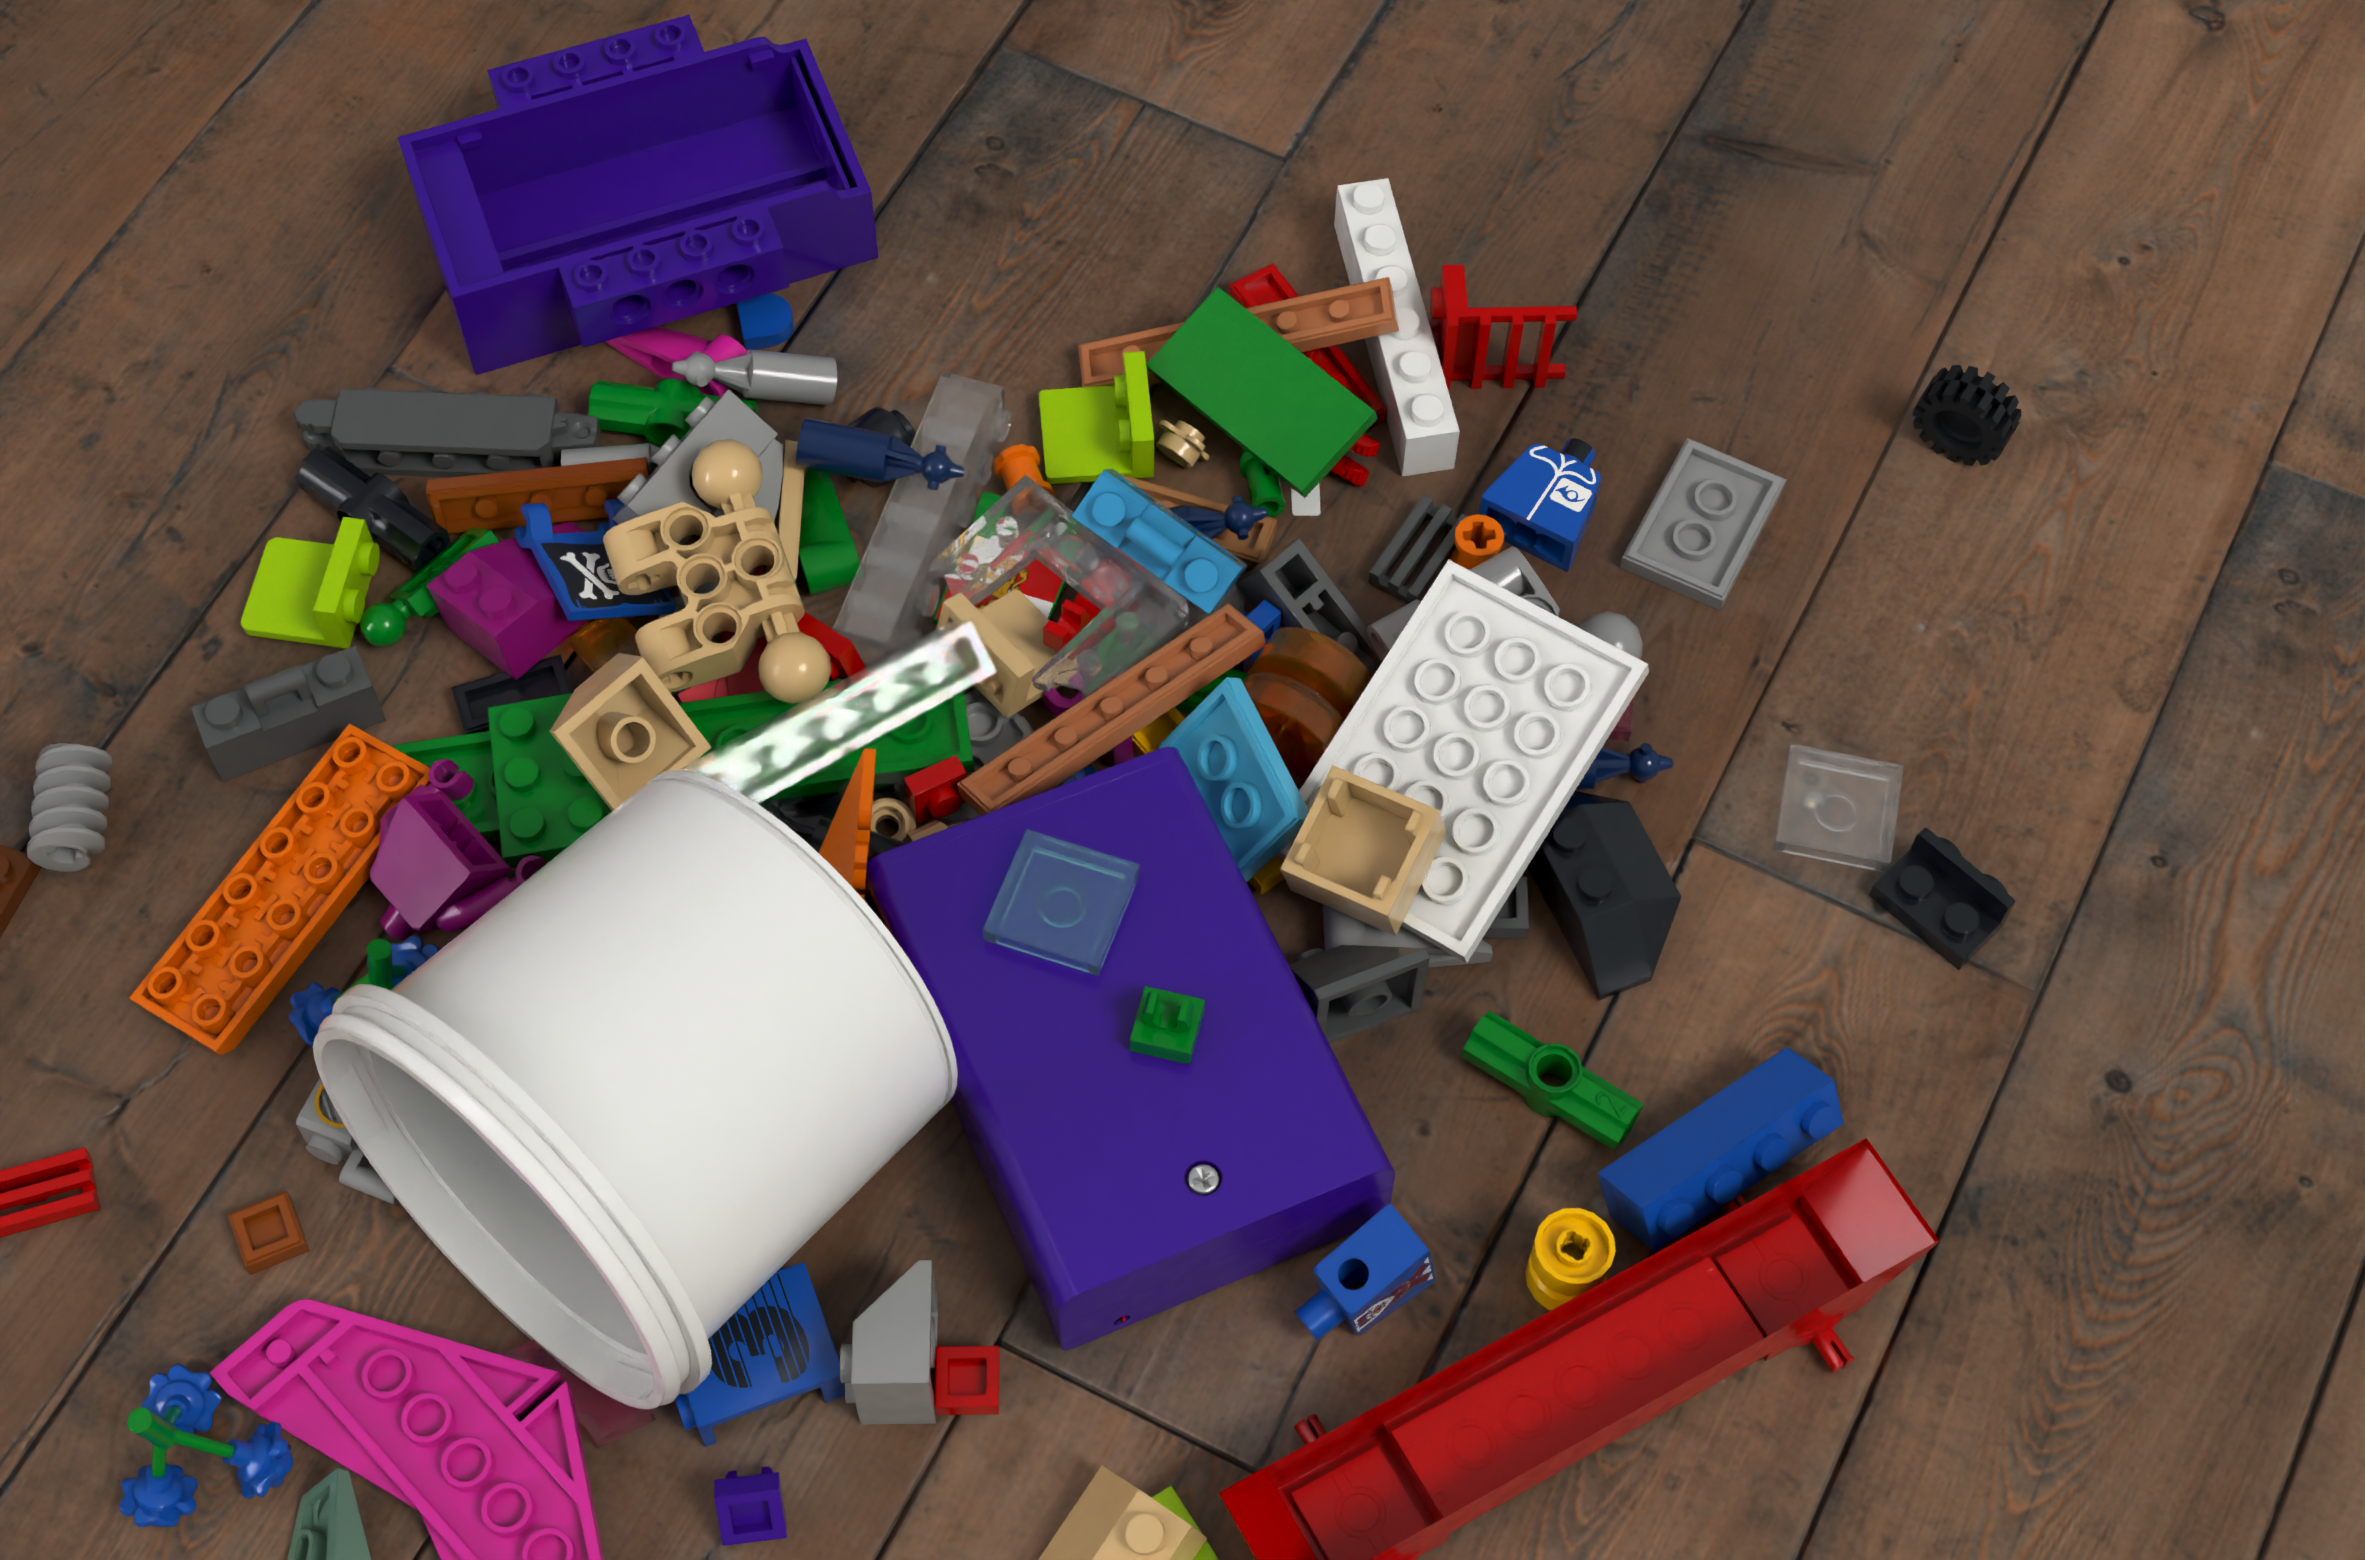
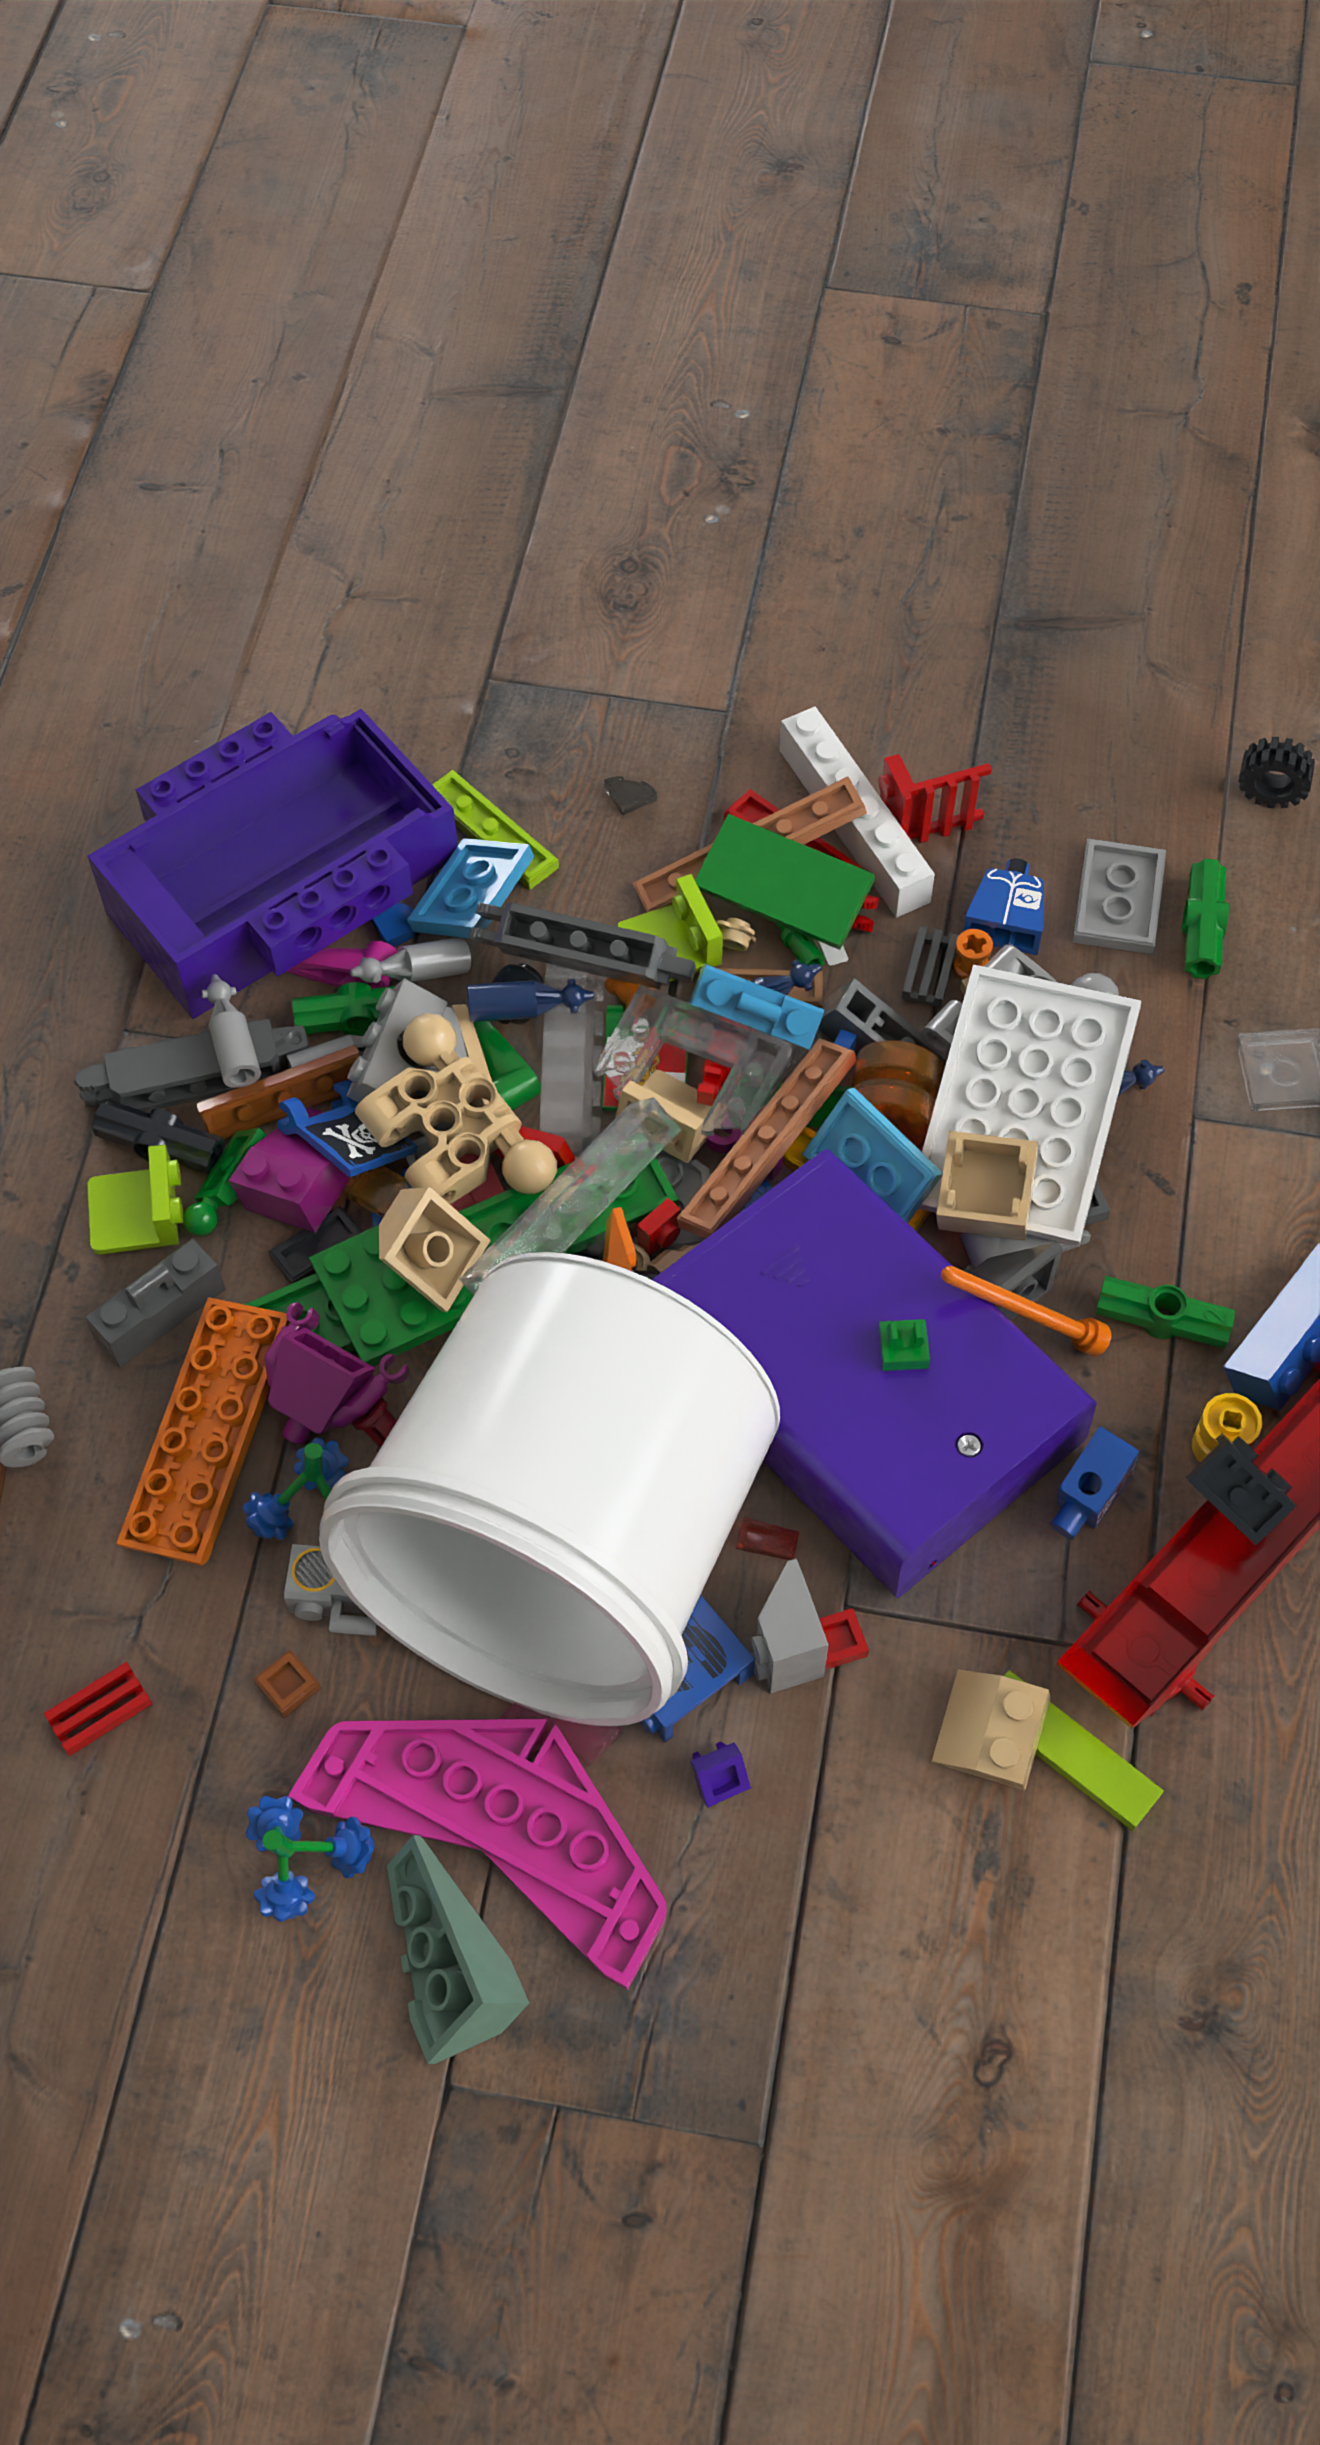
camera: 15 degrees left, 0 degrees up
clear light blue tile [983,829,1140,976] -> none
black wedge [1527,791,1682,1001] -> none
none -> light grey wheel [201,974,261,1088]
none -> dark azure plate [407,838,534,938]
none -> lime tile [432,770,559,890]
none -> dark grey hinge [468,902,696,990]
none -> clear smoke tile [604,776,657,816]
none -> clear red piece [735,1517,799,1560]
none -> orange piece [941,1266,1111,1357]
none -> green piece [1182,858,1229,979]
none -> black bracket [1186,1433,1296,1545]

